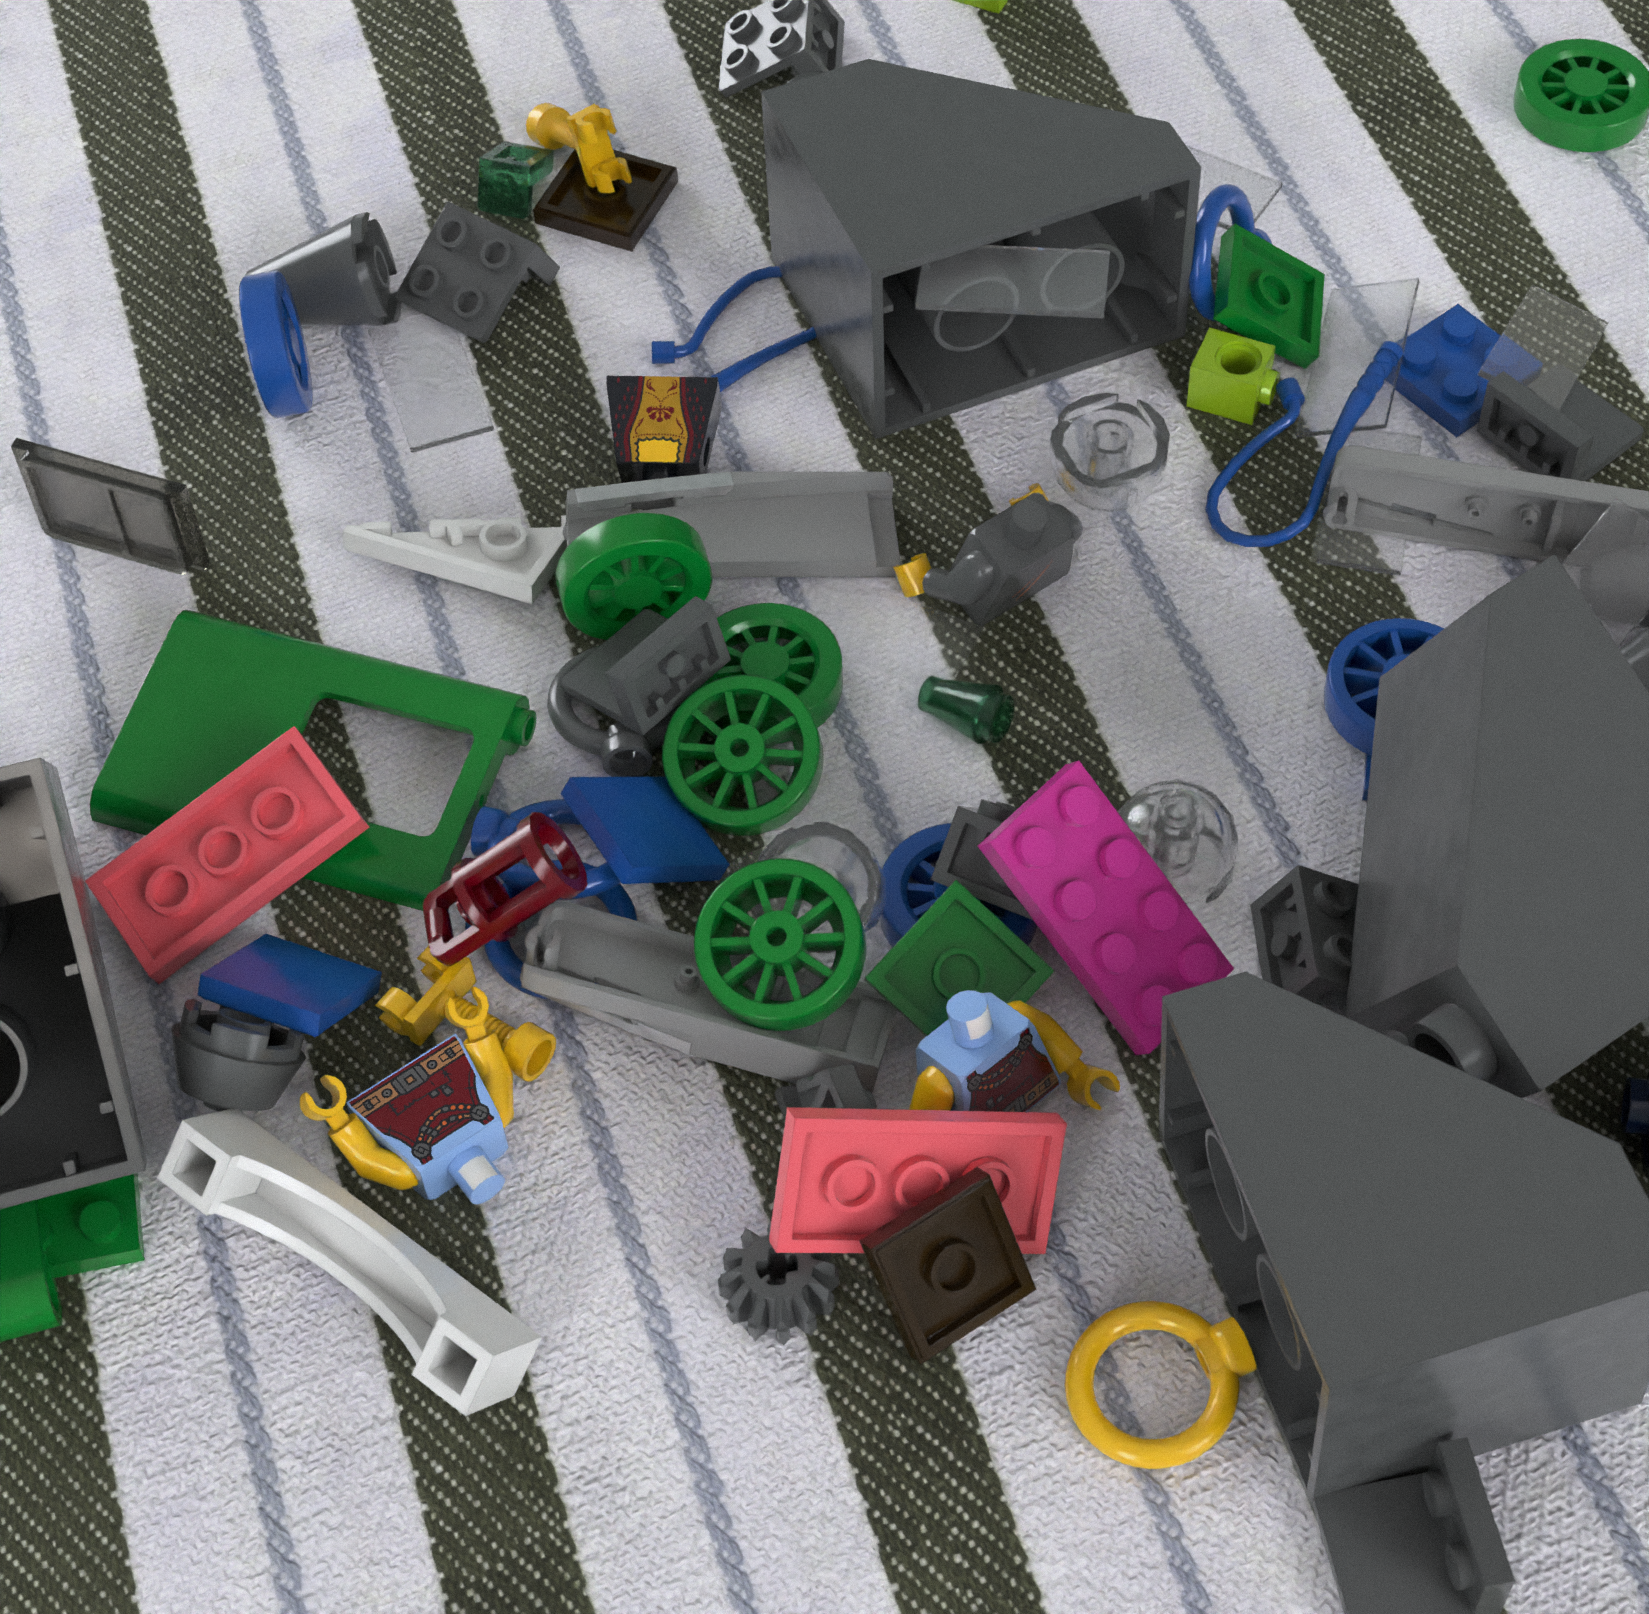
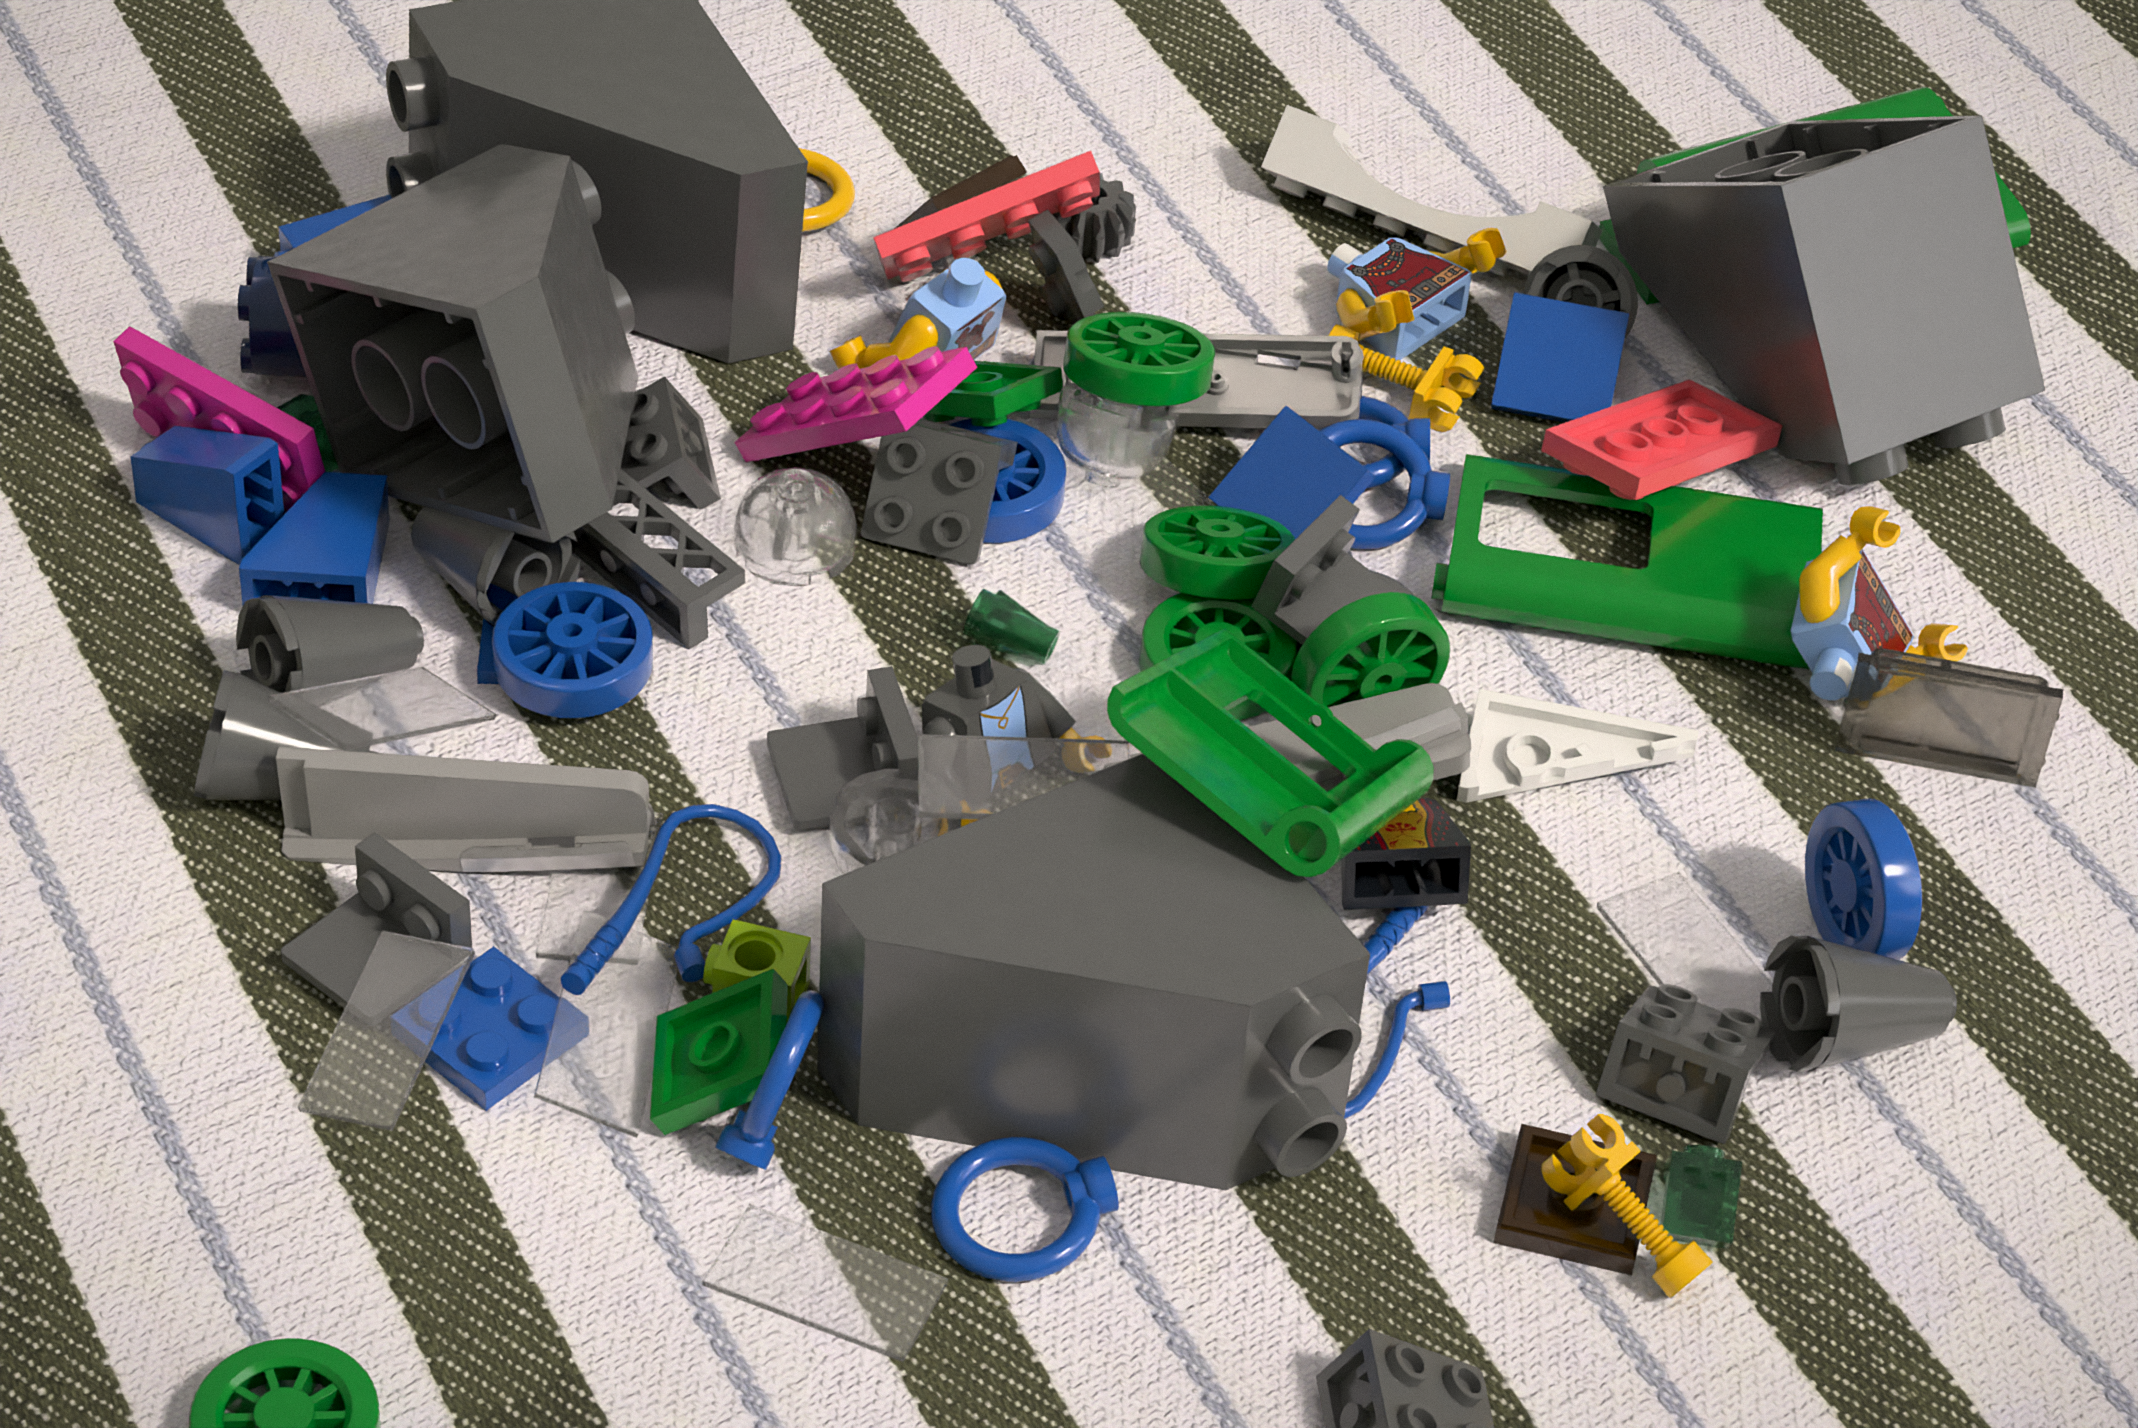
camera: 165 degrees right, 10 degrees down
dark red piece [423,812,587,966] -> none
none -> dark grey fence [570,469,746,649]
none -> dark grey bracket [767,666,924,830]
none -> green piece [1107,628,1434,877]
none -> torso [1791,506,1968,701]

